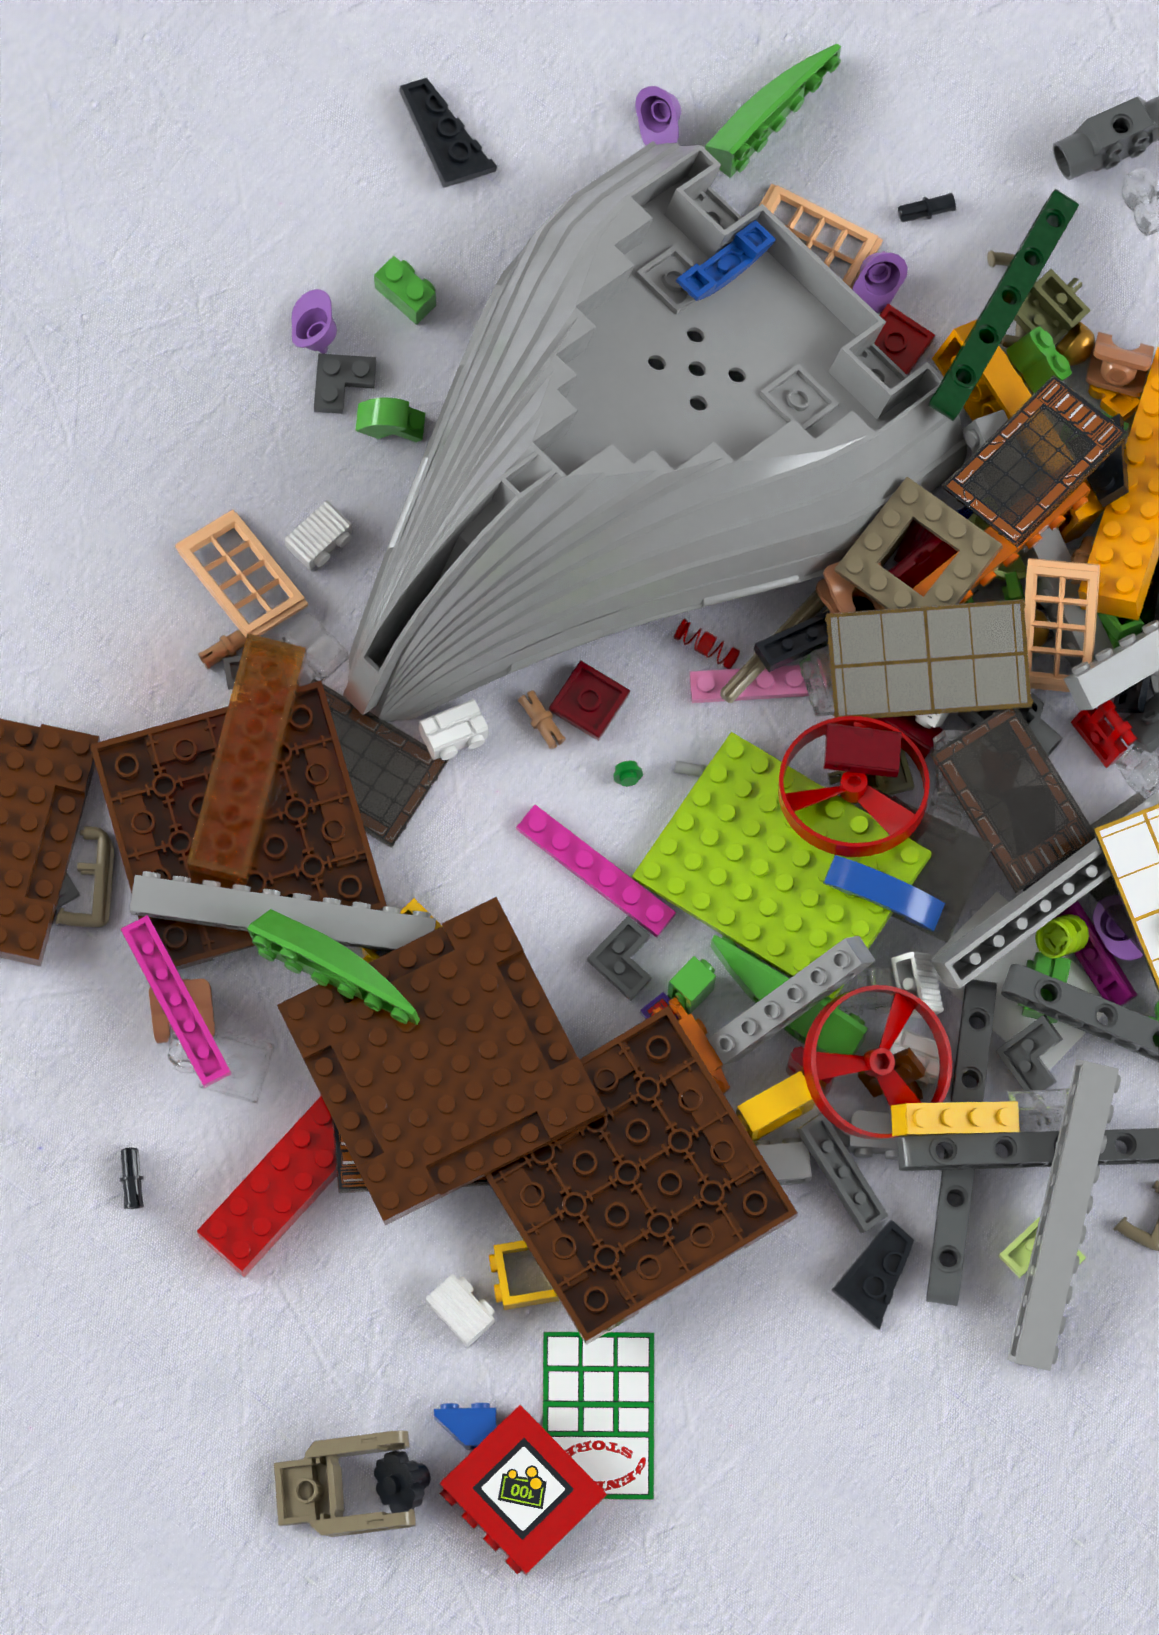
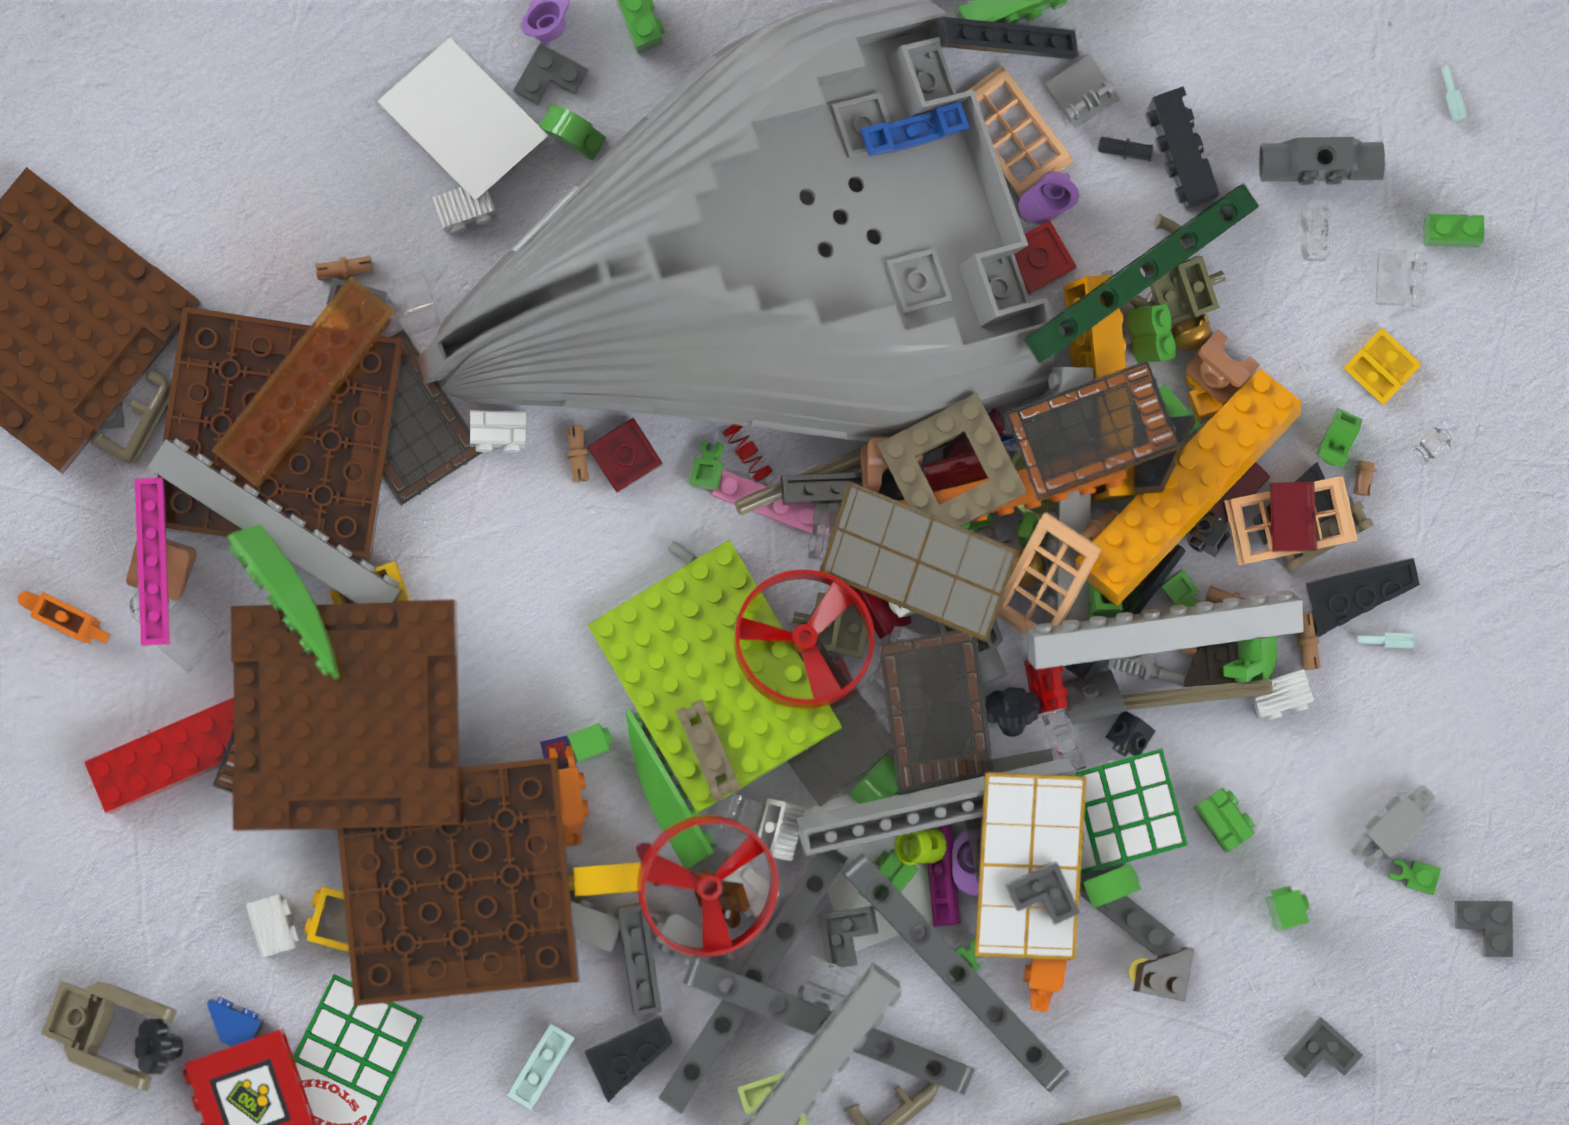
camera: 25 degrees right, 10 degrees up
black axle [119,1147,144,1209] -> none
light nougat piece [175,509,308,642] -> none
dark pink plate [516,805,676,937] -> none
dark grey plate [587,916,652,1001] -> none
green plate [613,760,643,787] -> none
light grey brick [708,936,875,1064] -> none
dark red piece [823,723,902,778] -> none
blue slope [823,855,945,932] -> none
yellow brick [891,1101,1020,1136] -> none
none -> orange hinge [17,590,111,644]
none -> white sticker [377,38,548,200]
none -> light aqua plate [507,1023,575,1110]
none -> dark tan plate [676,699,742,801]
none -> bright green plate [689,440,724,490]
none -> bright green brick [848,754,906,804]
none -> black plate [937,17,1079,59]
none -> black plant [983,687,1040,737]
none -> light grey hinge [1045,54,1120,128]
none -> black wedge [1145,86,1219,210]

